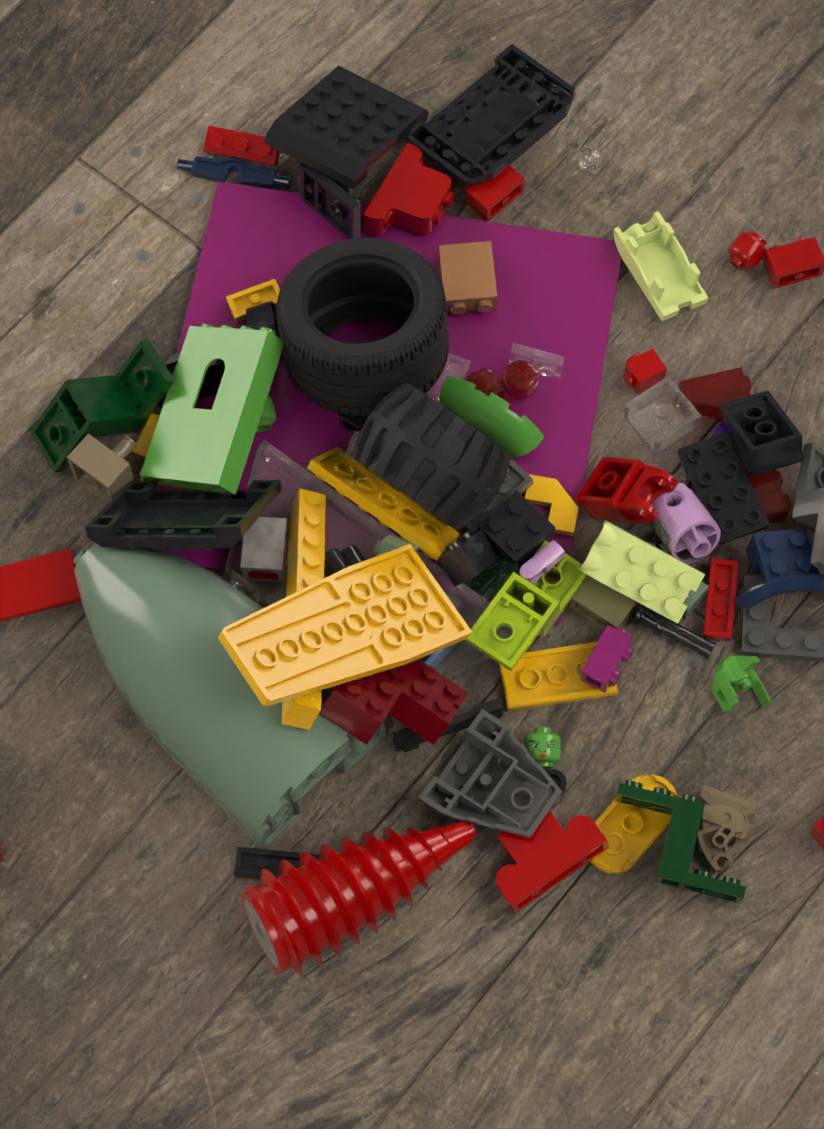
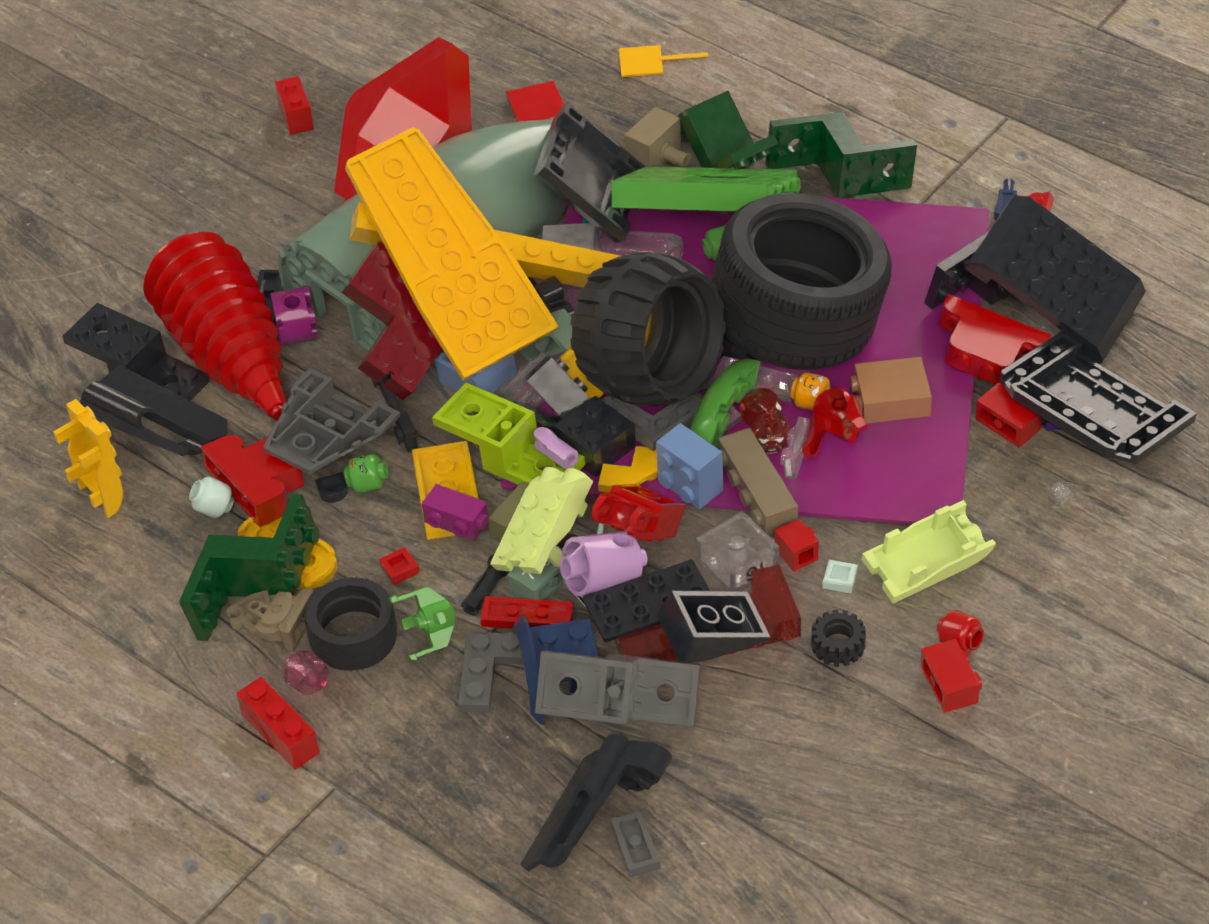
camera: 90 degrees right, 20 degrees down
none -> yellow piece [53,399,123,519]
none -> black bracket [62,303,210,401]
none -> black panel [68,365,227,456]
none -> light aqua head [189,477,234,518]
none -> magenta brick [270,286,318,345]
none -> clear pink head [283,650,328,695]
none -> black tyre [305,577,397,671]
none -> red panel [334,37,472,204]
none -> red plate [379,547,419,585]
none -> medium blue brick [656,423,723,510]
none -> dark tan brick [718,428,798,536]
none -> dark green bracket [766,112,917,198]
none -> light orange head [791,372,830,411]
none -> red piece [801,387,868,458]
none -> black tyre [811,610,866,667]
none -> light aqua tile [822,560,858,594]

